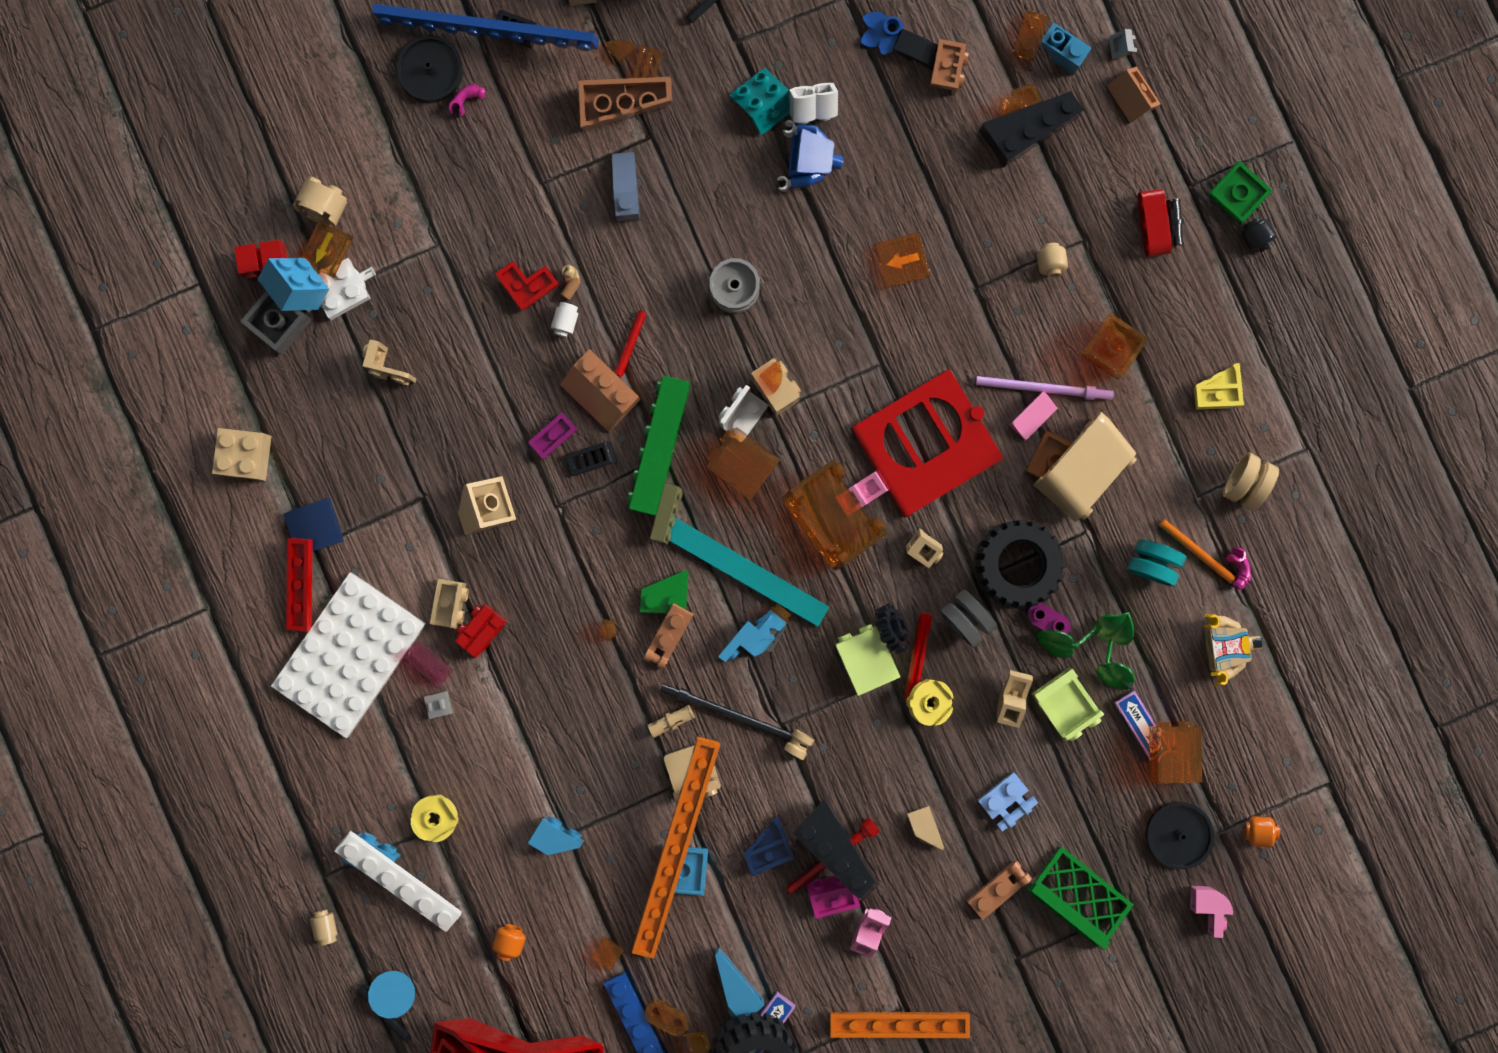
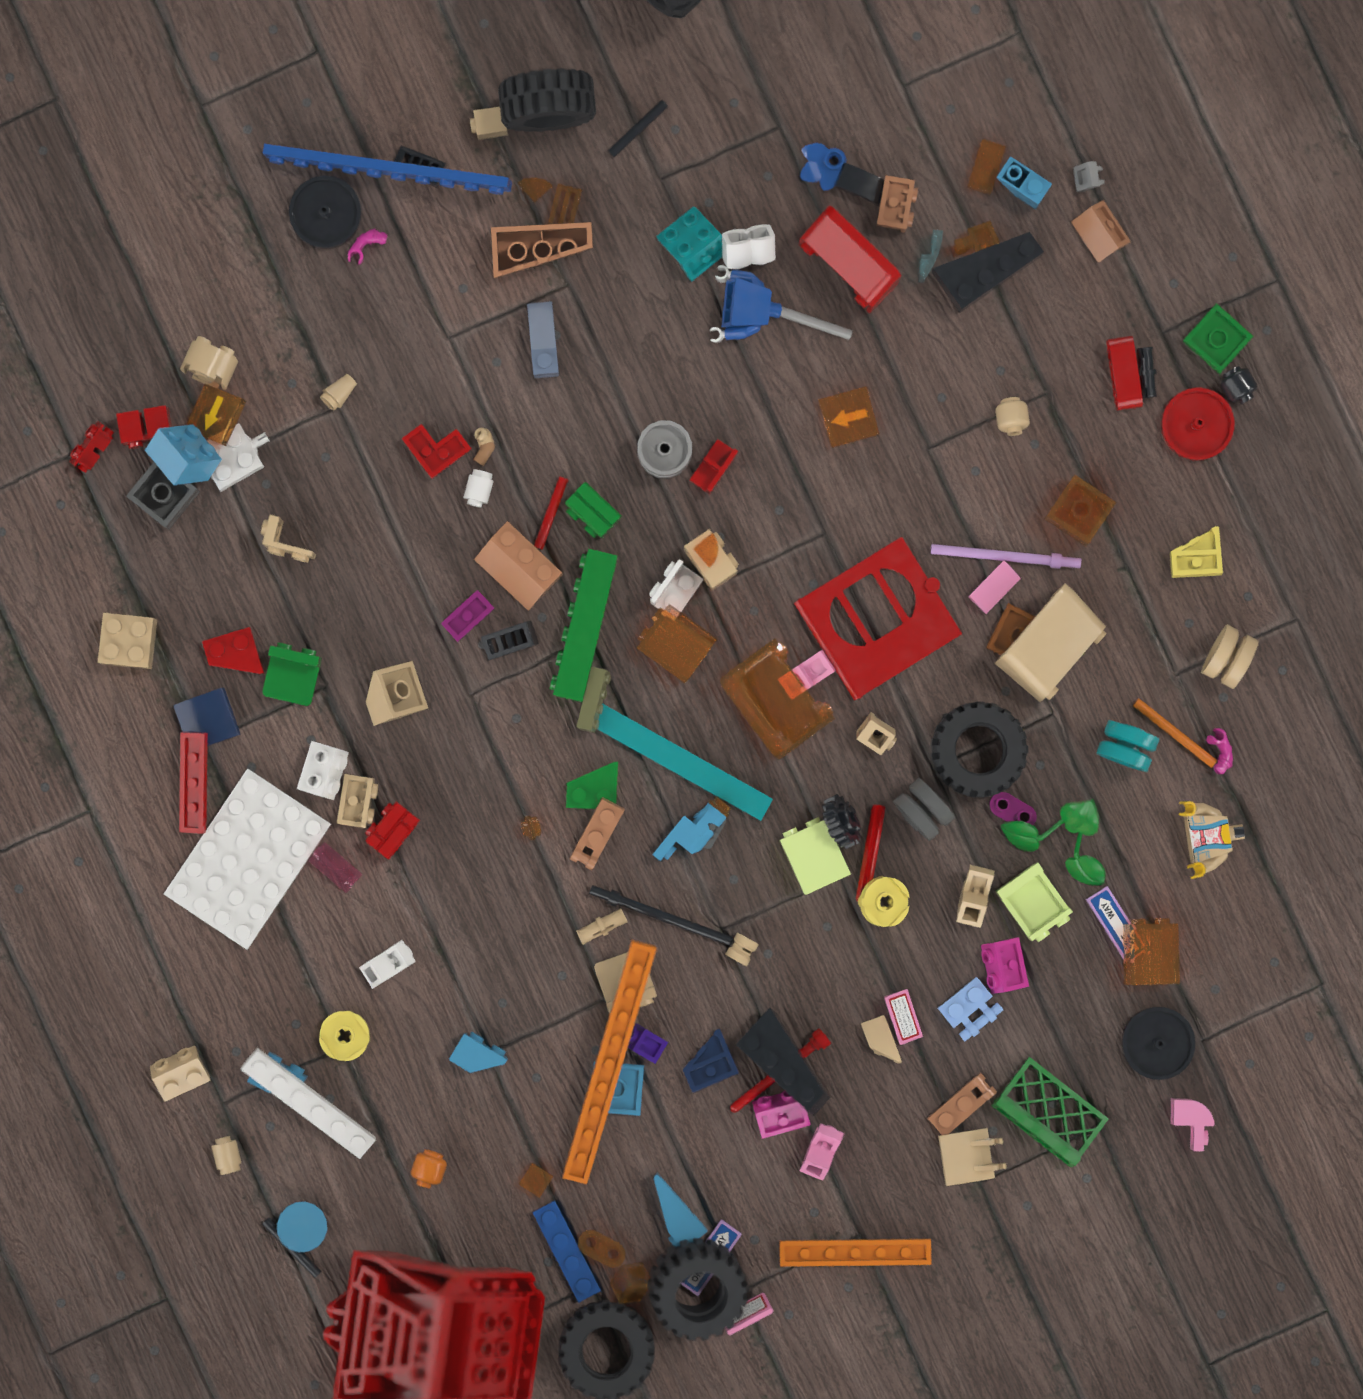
camera: 10 degrees left, 0 degrees up
light grey tile [424,691,453,719] -> none
orange head [1244,816,1280,848] -> none
none -> red hinge [69,421,114,473]
none -> tan bracket [150,1046,211,1102]
none -> red wing [202,627,264,674]
none -> green bracket [262,642,322,706]
none -> white brick [297,741,349,800]
none -> tan cone [320,374,357,411]
none -> white brick [359,940,416,989]
none -> green brick [565,481,622,539]
none -> dark purple bracket [628,1023,668,1064]
none -> red panel [689,439,738,495]
none -> light grey bar [780,307,853,340]
none -> windscreen [798,205,902,313]
none -> slope [884,989,923,1045]
none -> clear light blue slope [918,230,943,283]
none -> tan plate [938,1128,1007,1186]
none -> dark pink bracket [981,937,1029,994]
none -> red piece [1161,388,1235,461]

